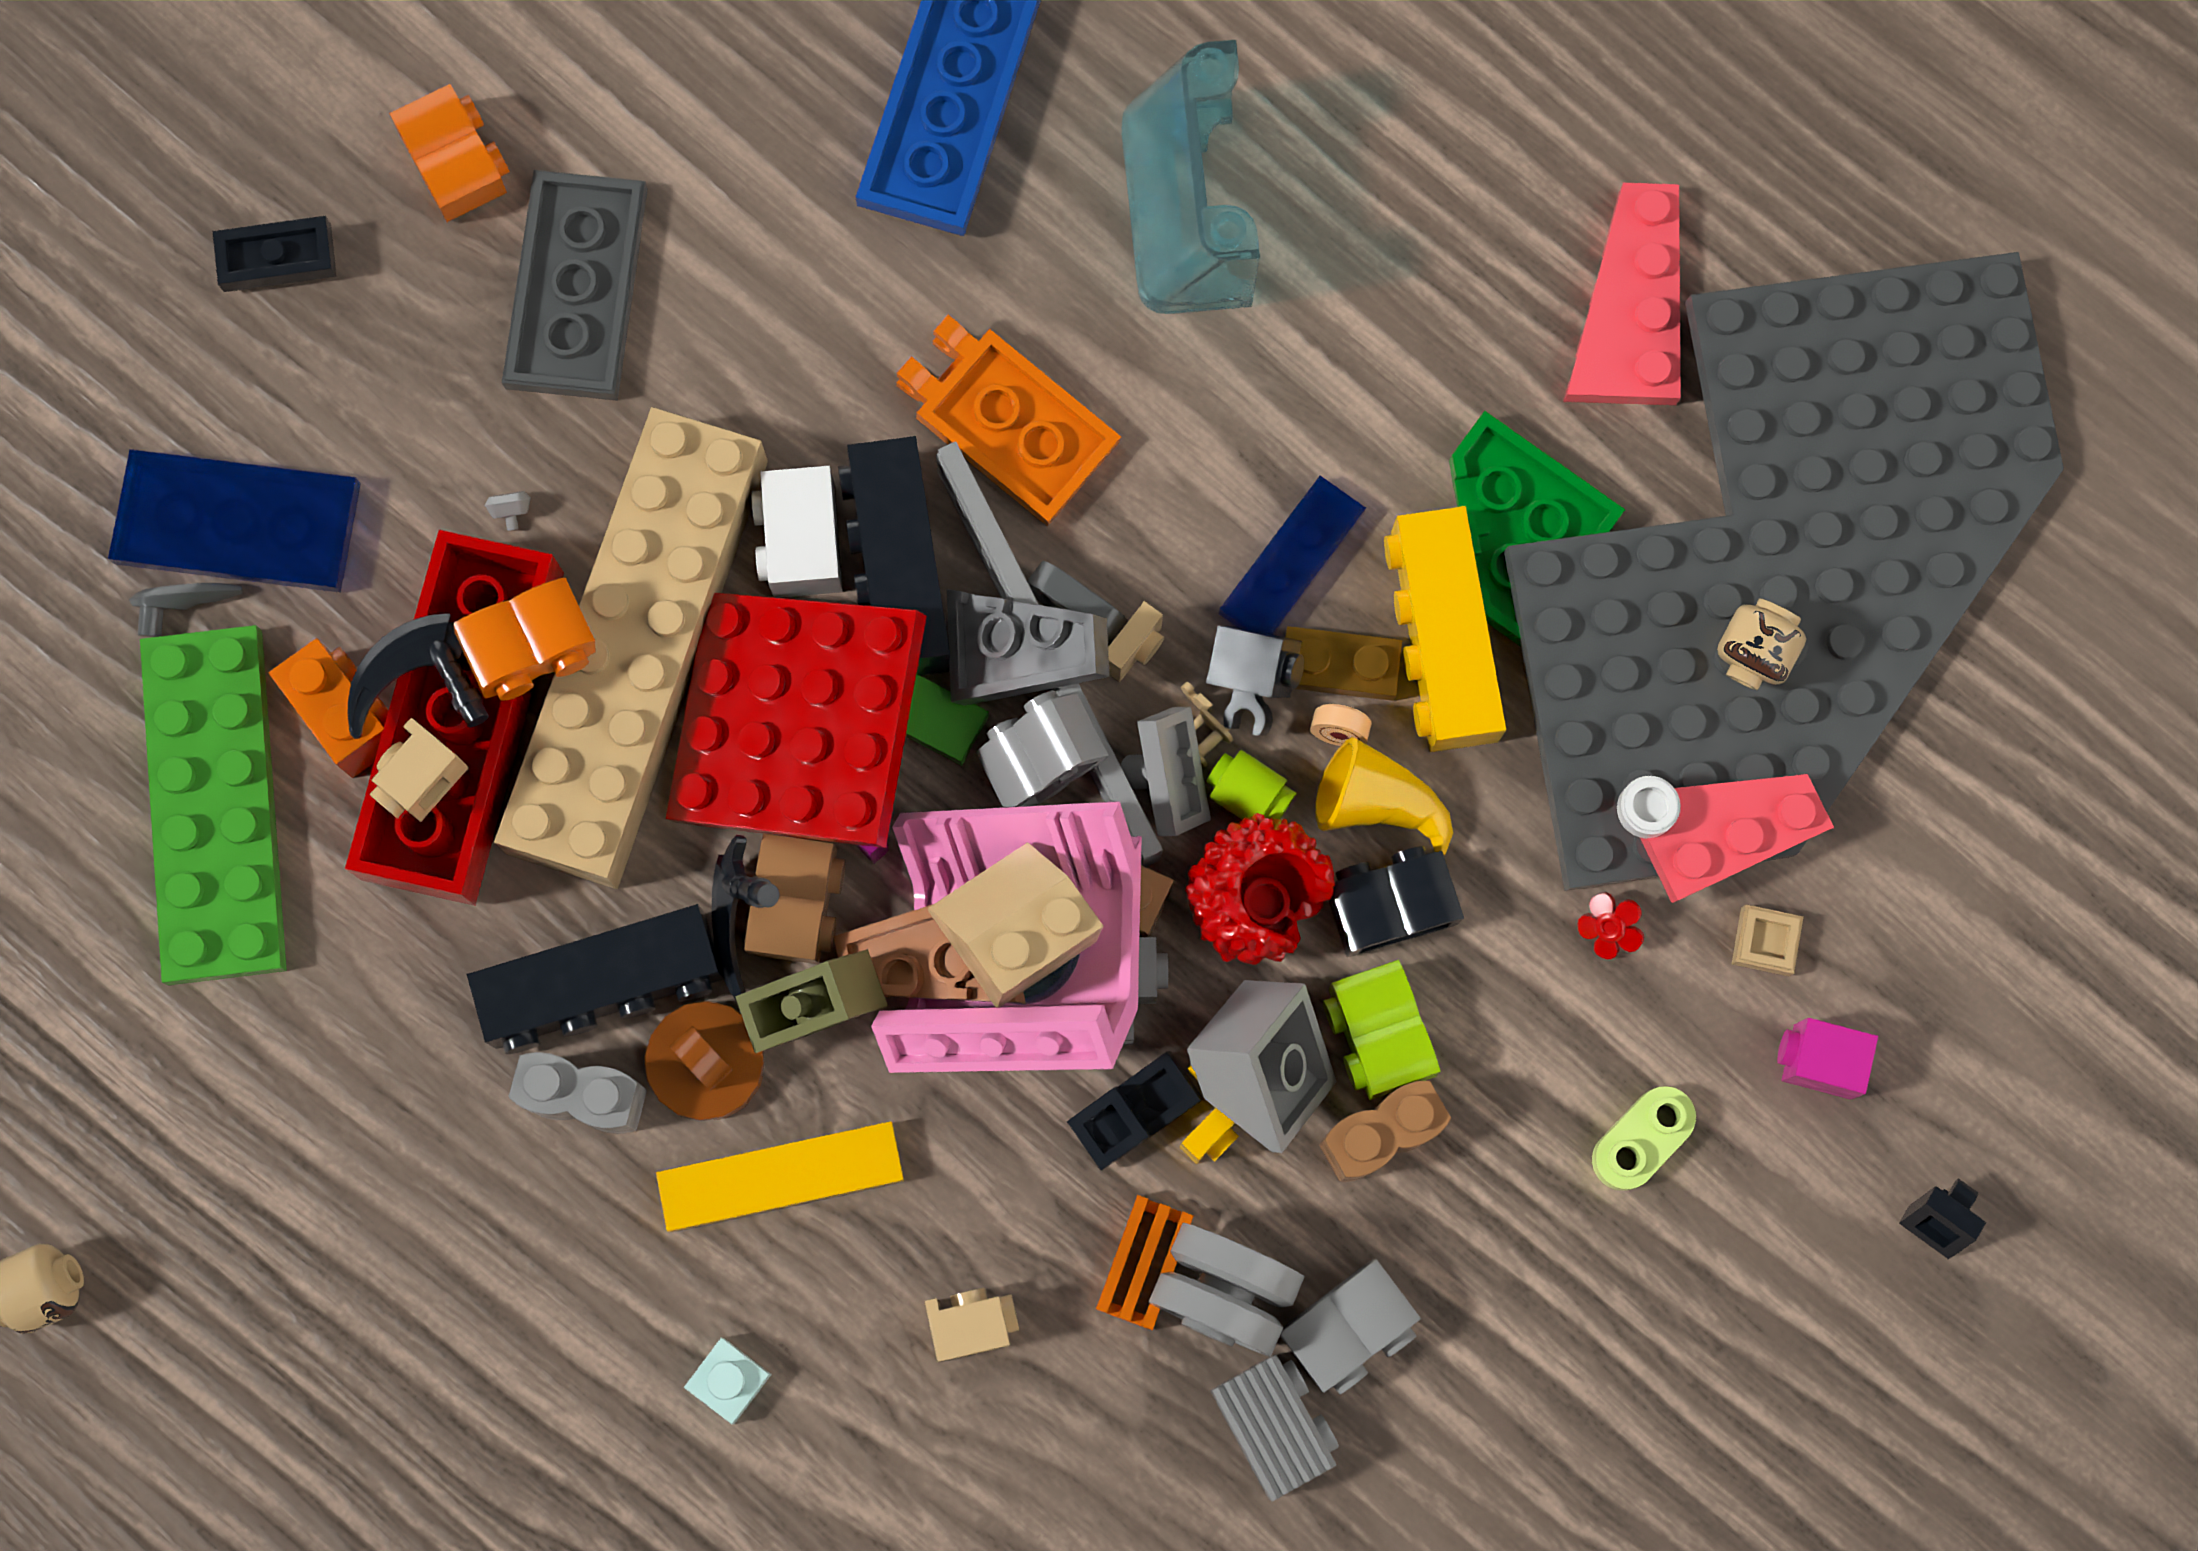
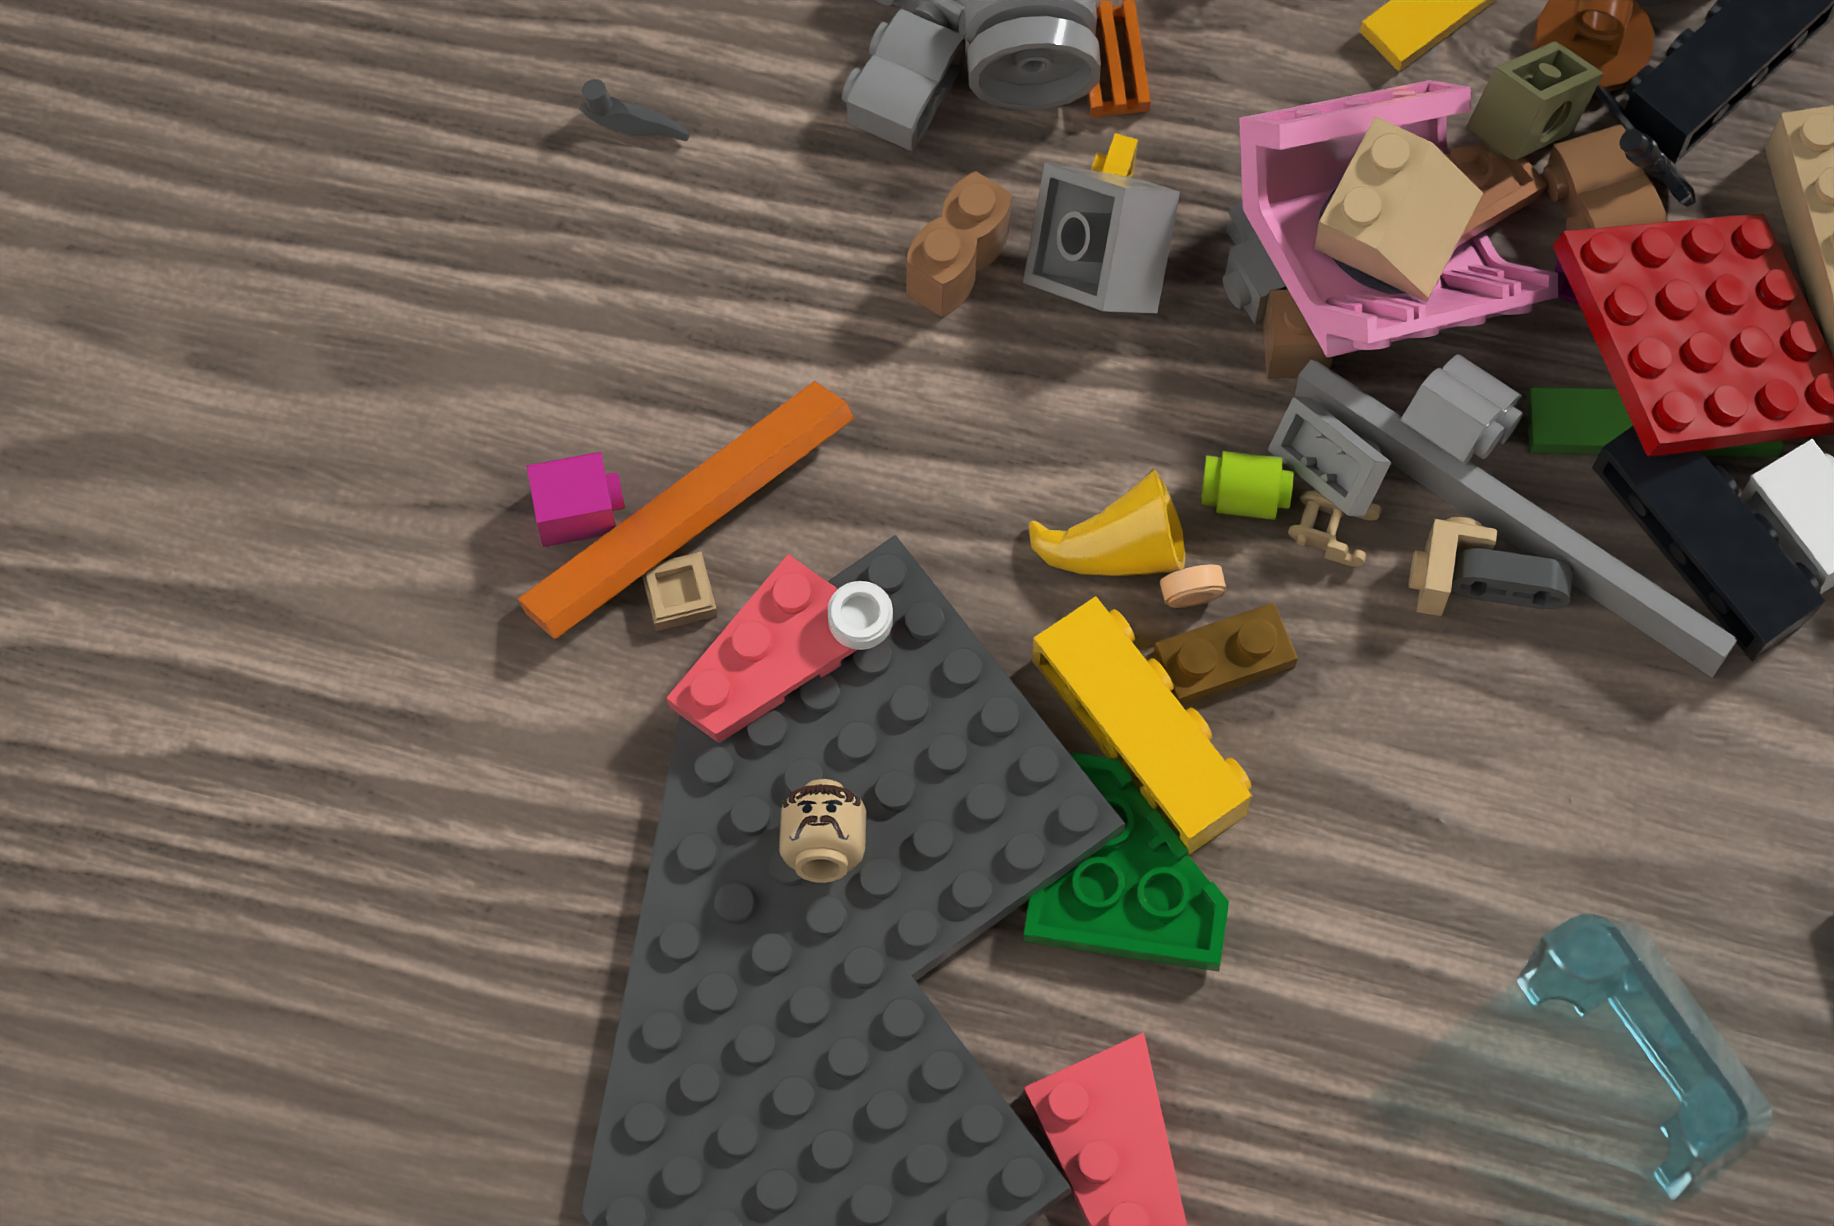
camera: 155 degrees right, 10 degrees down
orange tile [896,314,1121,527] -> none
flat silver wing [947,589,1109,706] -> none
black slope [1067,1051,1204,1171] -> none
red hair [1185,813,1335,965] -> none
brick [1206,625,1304,736] -> none
clear blue tile [1218,475,1366,635] -> none
lime brick [1323,960,1441,1100] -> none
black brick [1328,846,1464,957] -> none
red plant [1577,892,1645,959] -> none
yellowish green plate [1592,1086,1696,1191] -> none
black tile [1899,1178,1986,1260] -> none
none -> orange tile [517,381,854,640]
none -> dark grey bar [579,79,690,142]

